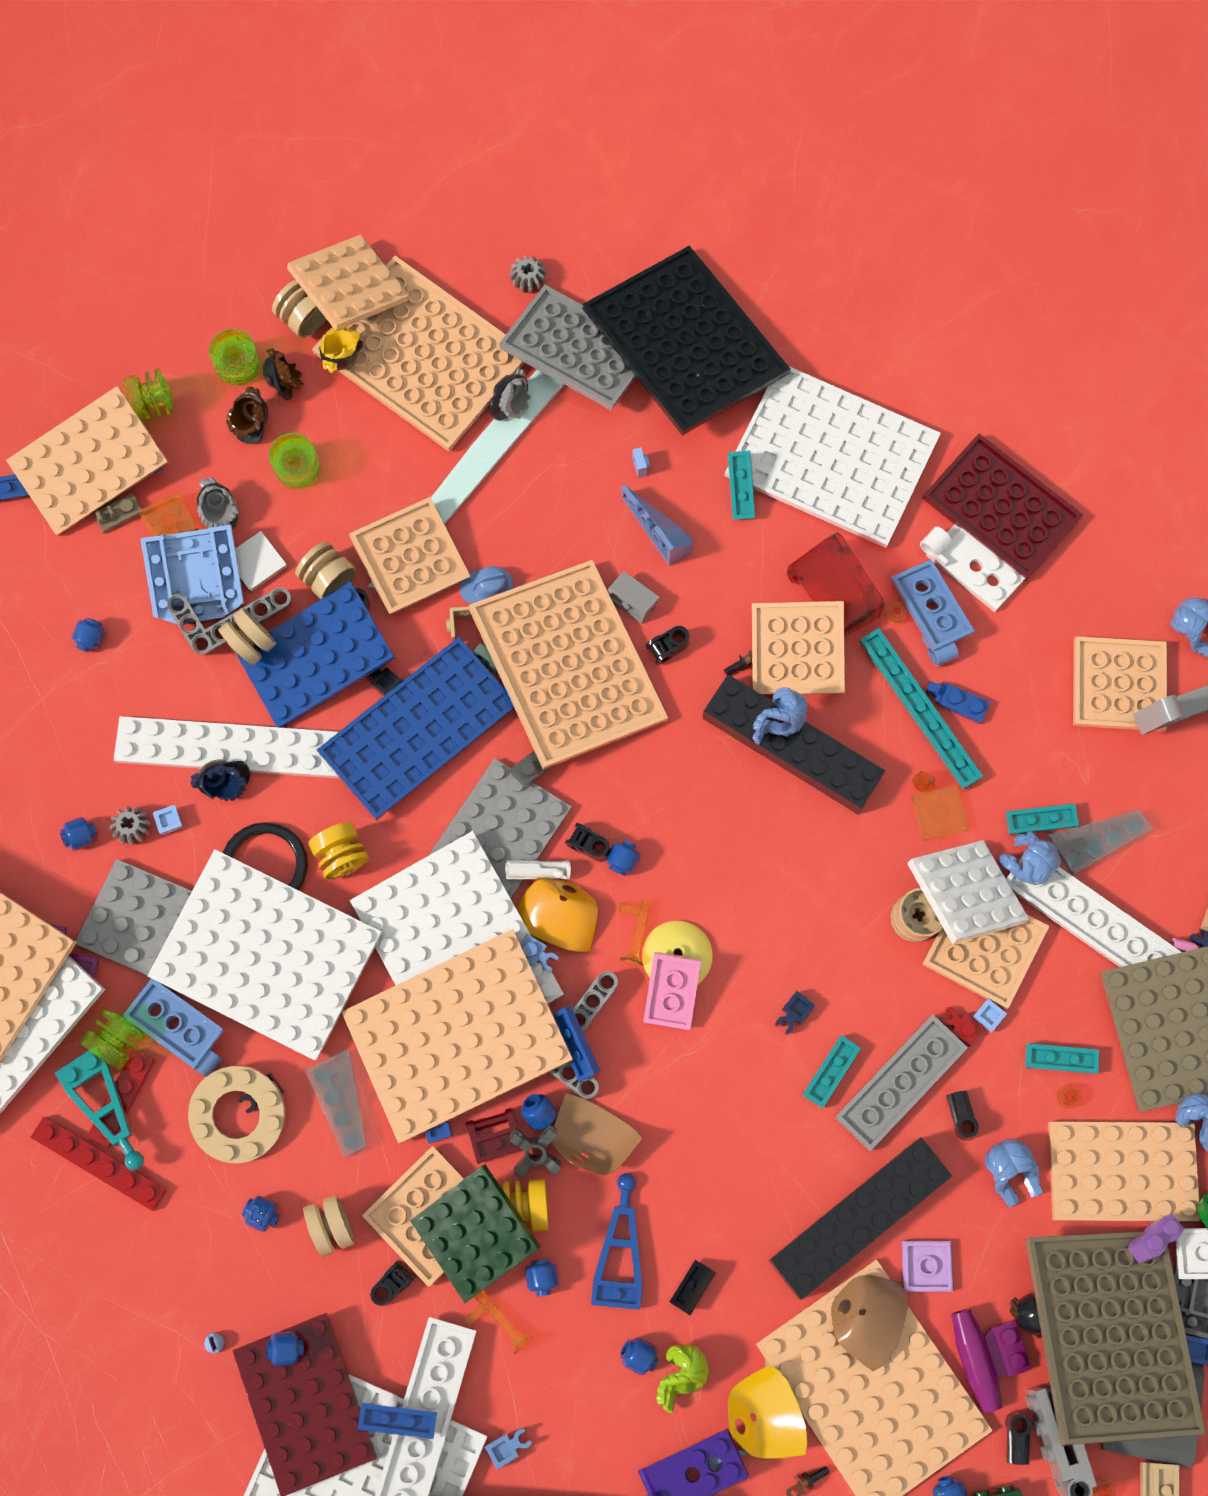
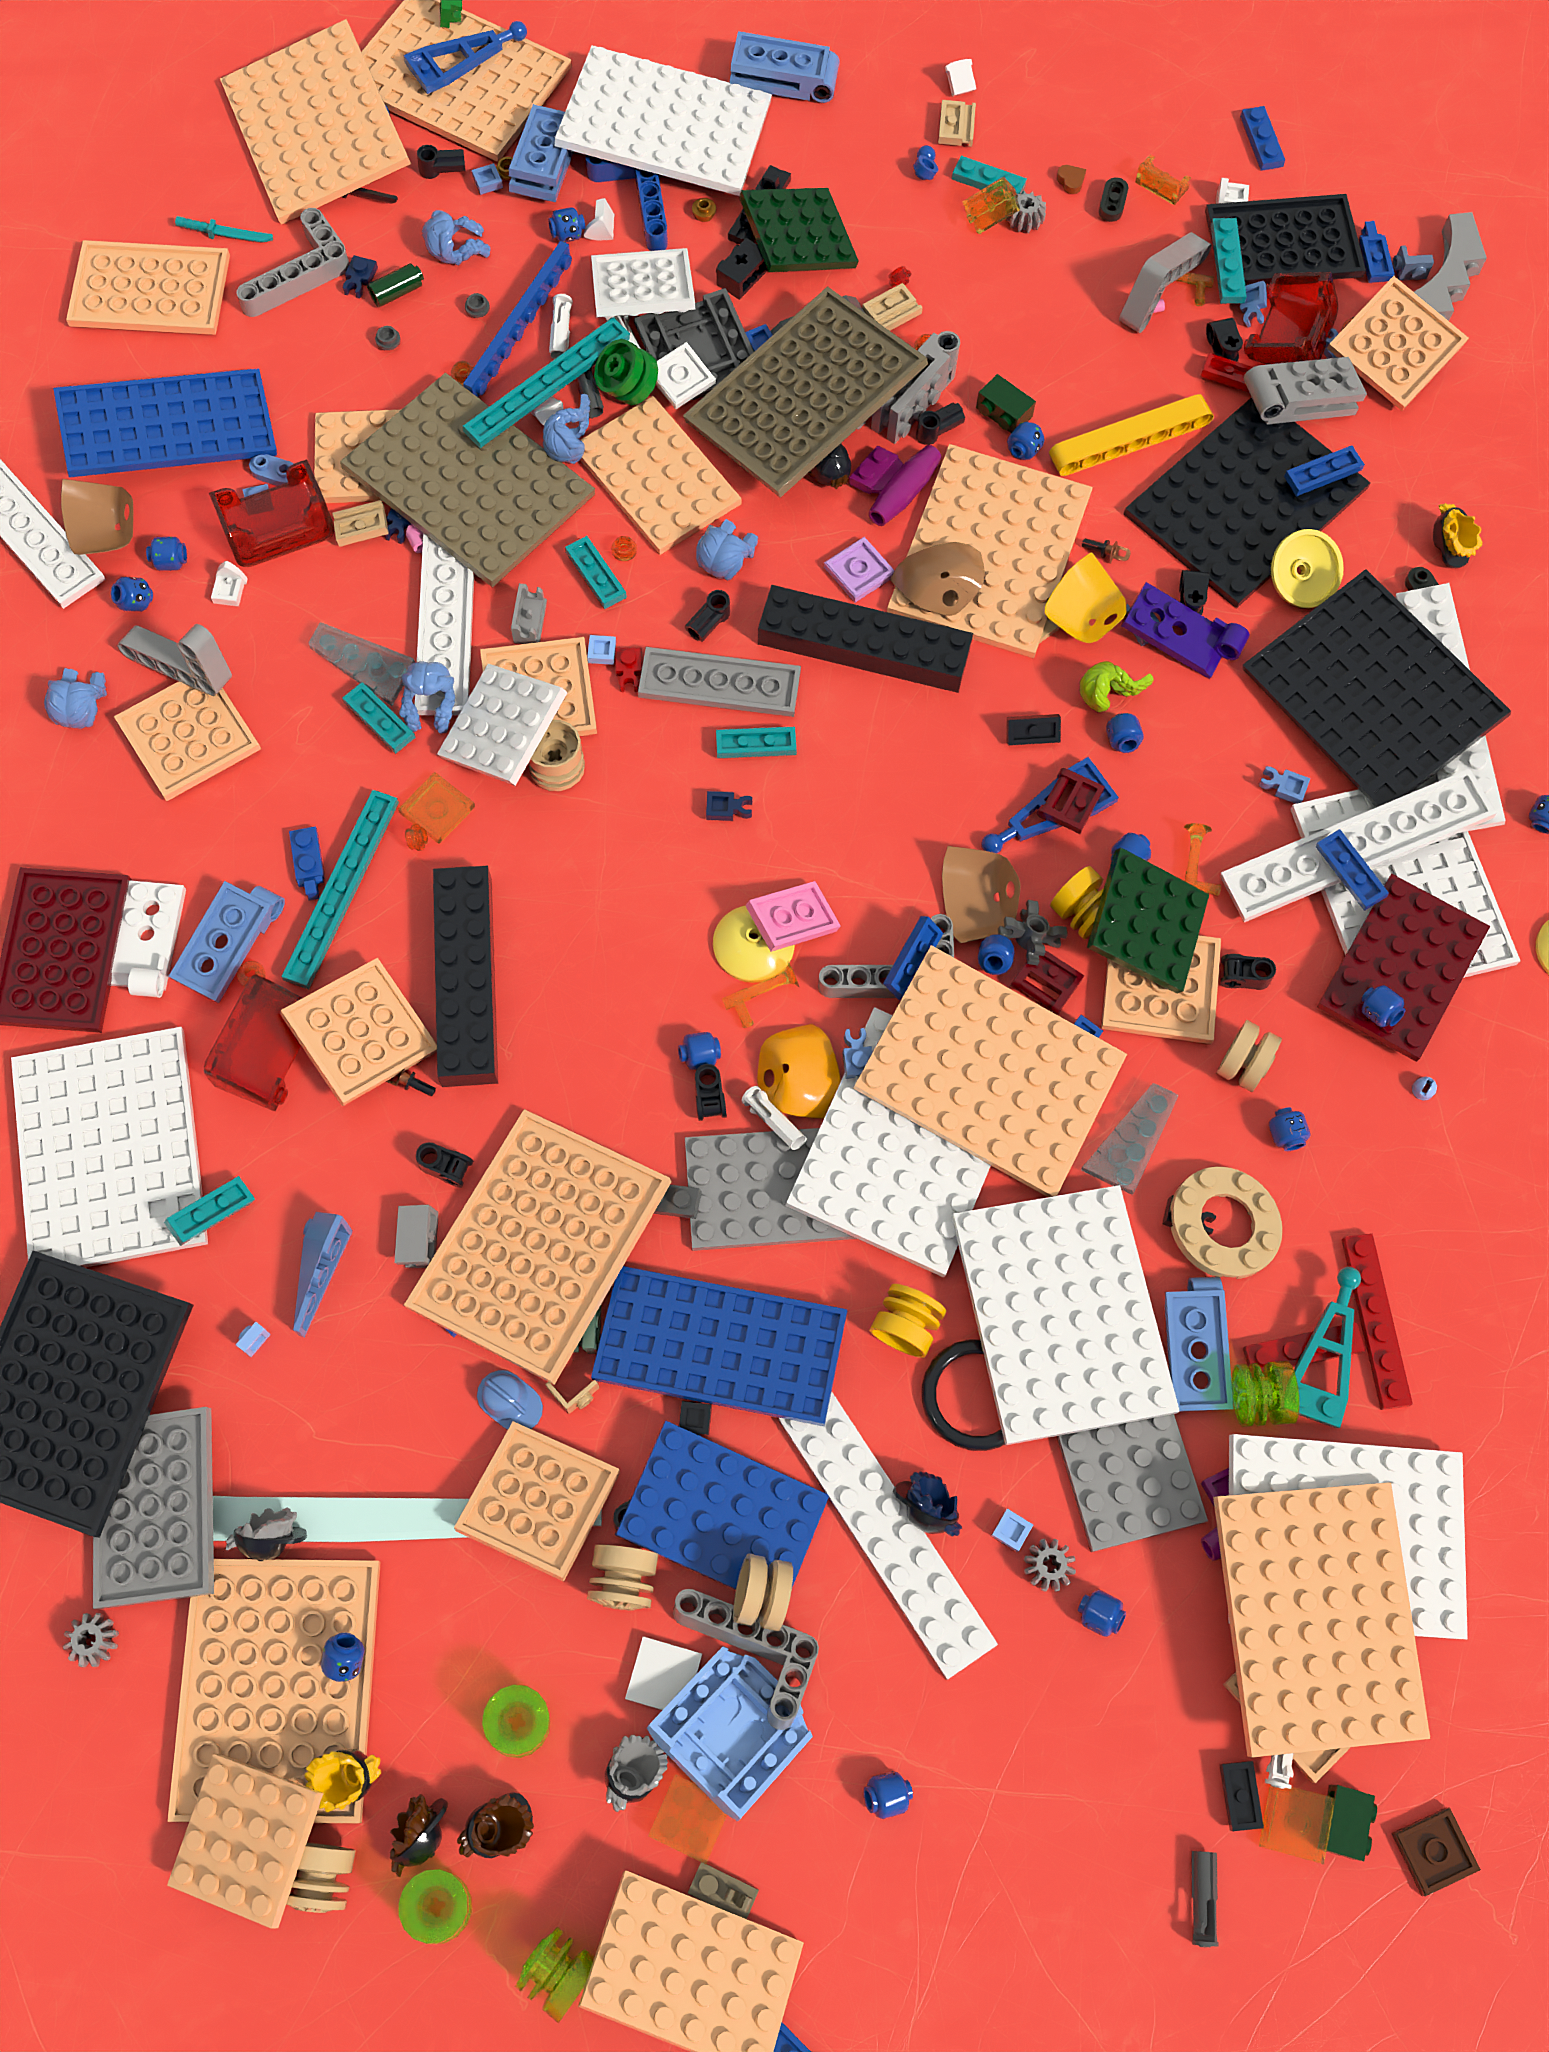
camera: 130 degrees left, 5 degrees down
medium blue hair [753,687,808,745] -> none
medium lavender brick [1128,1214,1184,1264] -> none
none -> blue head [320,1633,365,1682]
none -> light grey hinge [511,583,547,644]
none -> dark red plate [1037,768,1105,834]

